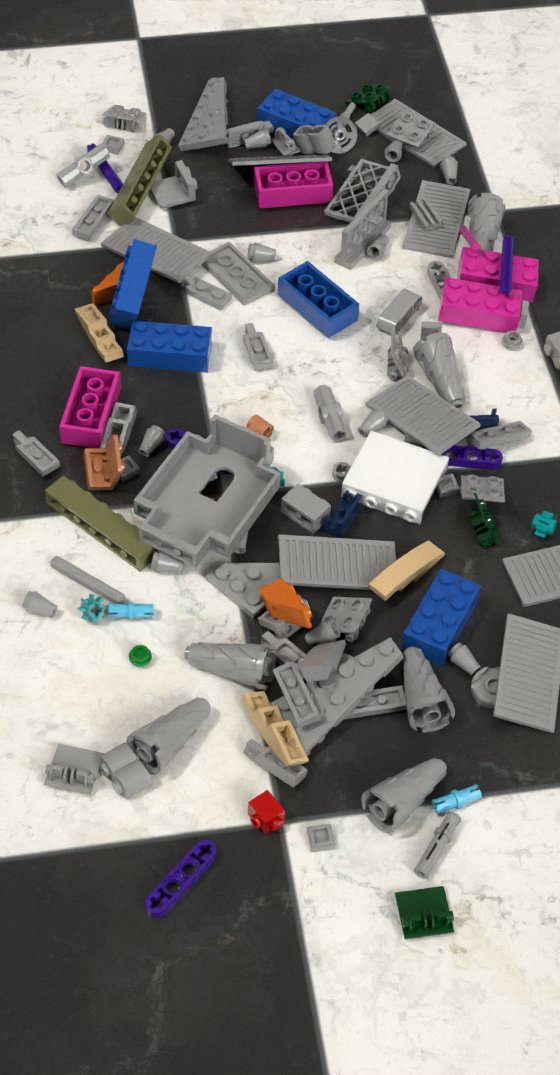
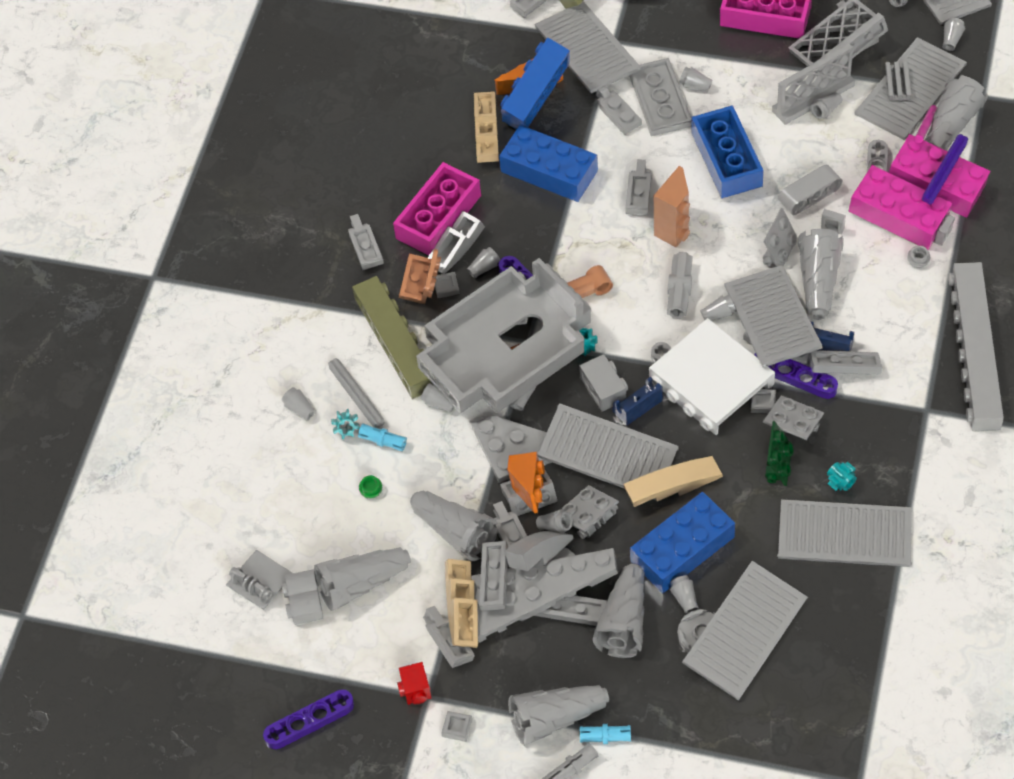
camera: 30 degrees right, 5 degrees up
none -> nougat slope [653,166,690,247]

